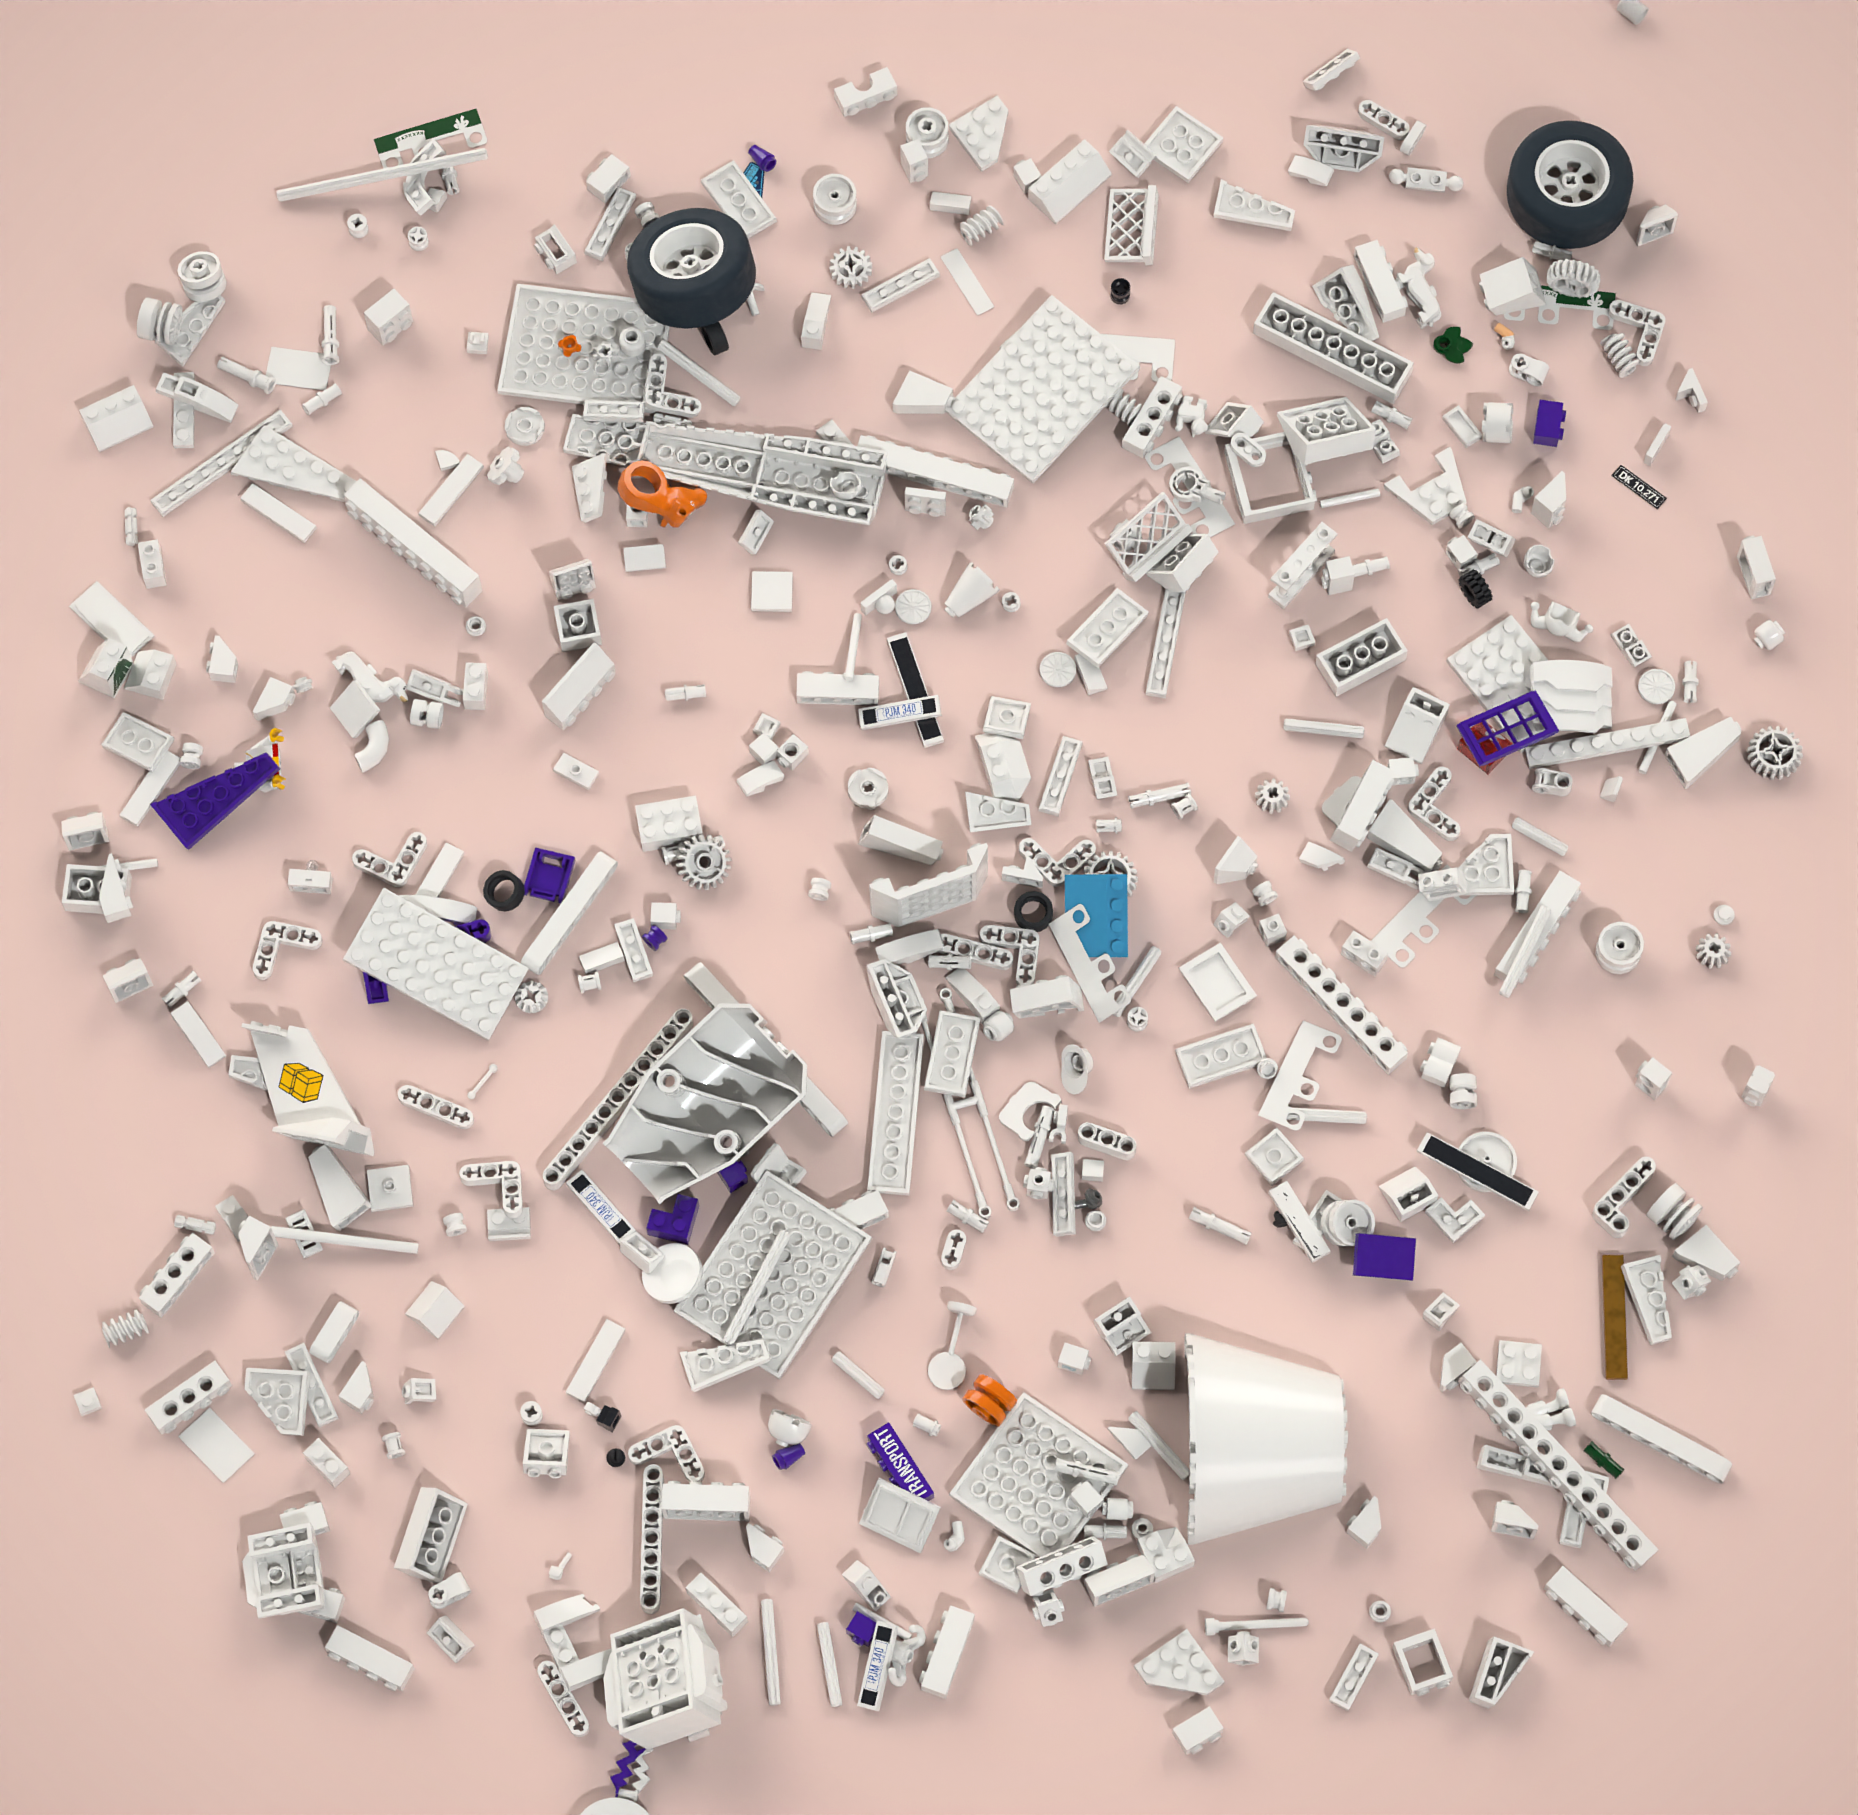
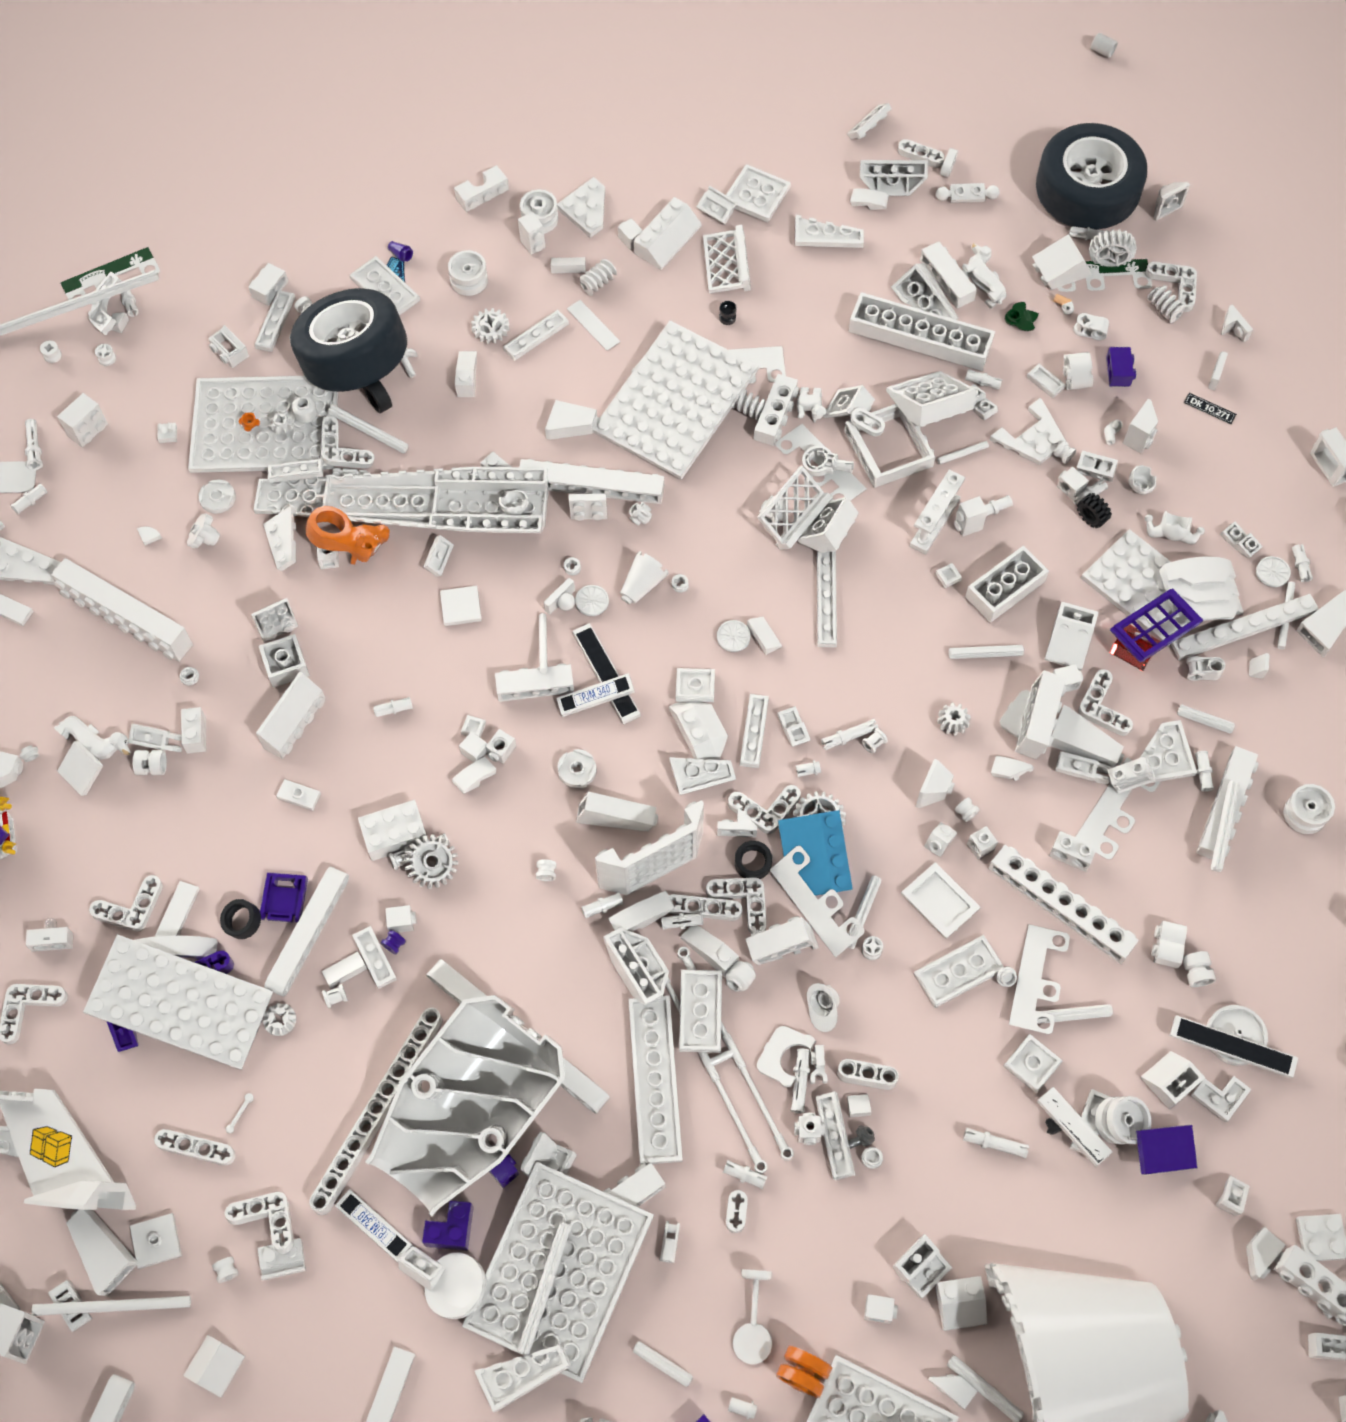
camera: 10 degrees left, 5 degrees down
white cylinder [354,720,389,773] -> none
white tile [418,454,484,527] -> none
white slope [623,544,666,572] -> none
white plate [1066,588,1149,668] -> none

